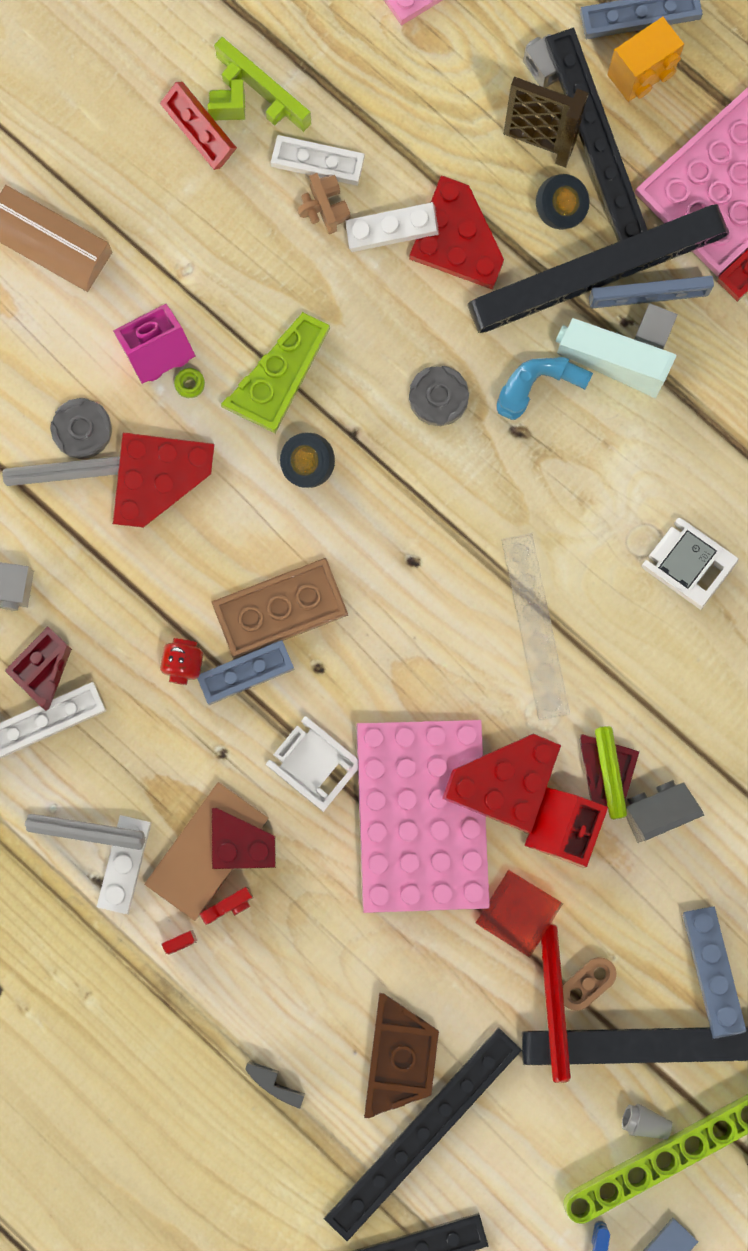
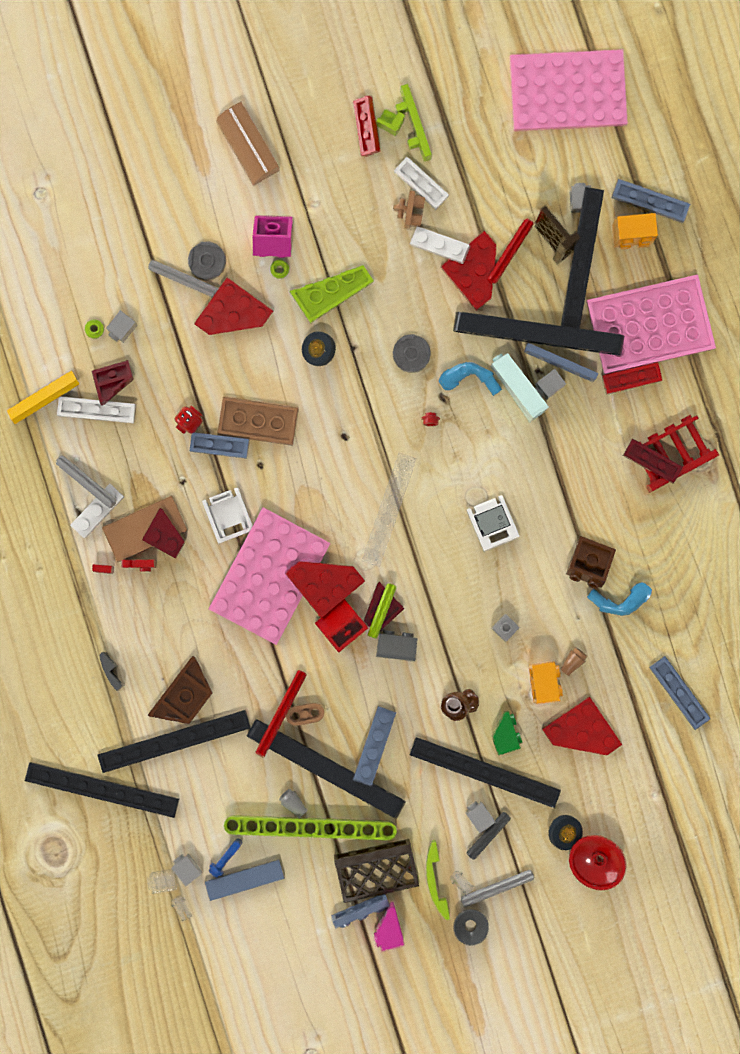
camera: 25 degrees right, 5 degrees up
clear red tile [475,870,563,958] -> none
black wheel [536,174,590,230] -> none
none -> red plate [422,412,440,426]
none -> red axle [487,218,534,284]

